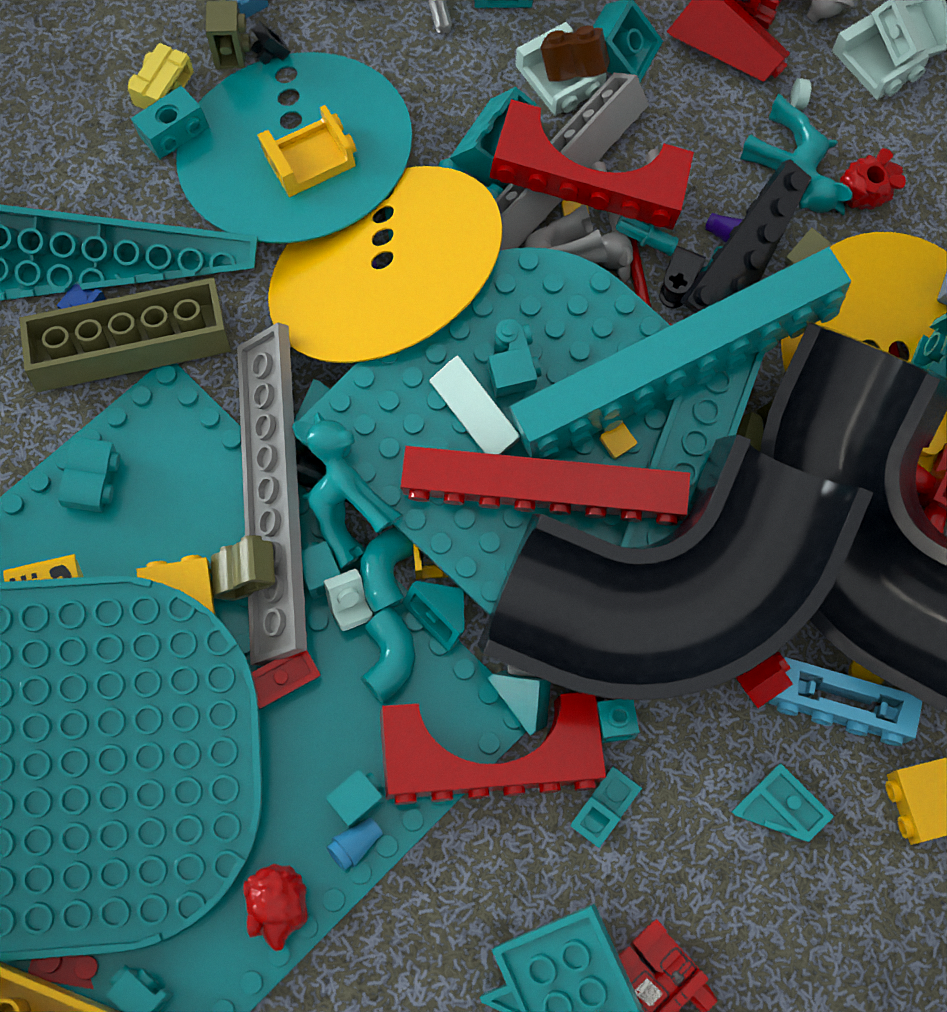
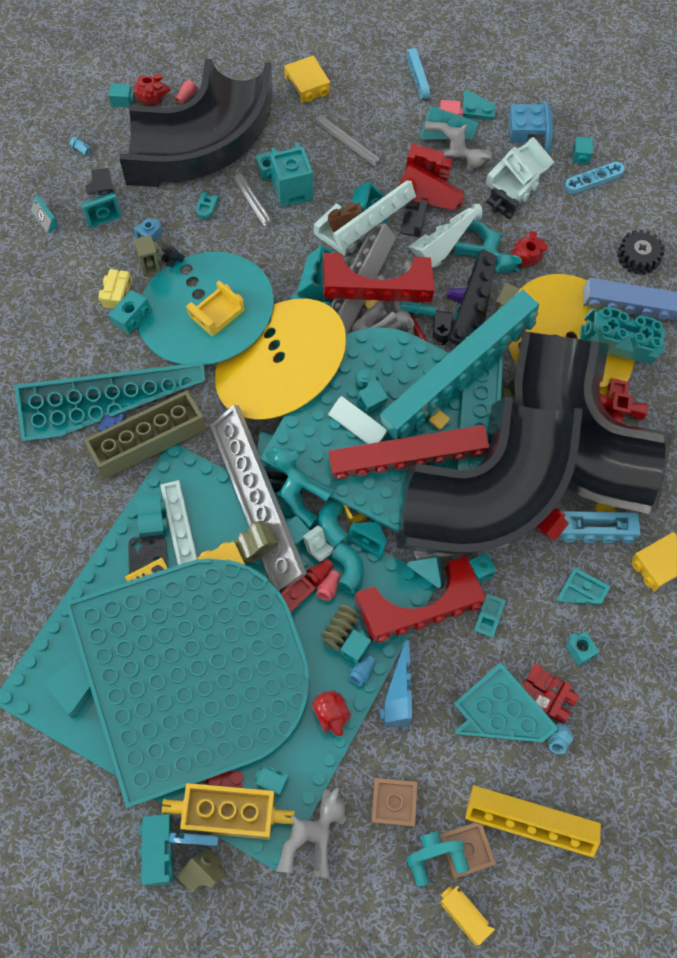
camera: 15 degrees left, 5 degrees down
none -> black axle [128,535,168,574]
none -> light aqua tile [160,480,197,565]
none -> red cone [304,559,334,587]
none -> coral cone [316,571,341,601]
none -> olive piece [321,605,361,652]
none -> light aqua plate [333,180,416,250]
none -> dark azure wedge [380,640,412,727]
none -> black panel [400,199,428,237]
none -> light aqua wedge [408,208,478,268]
none -> black hips [486,187,519,220]
none -> teal brick [565,631,600,666]

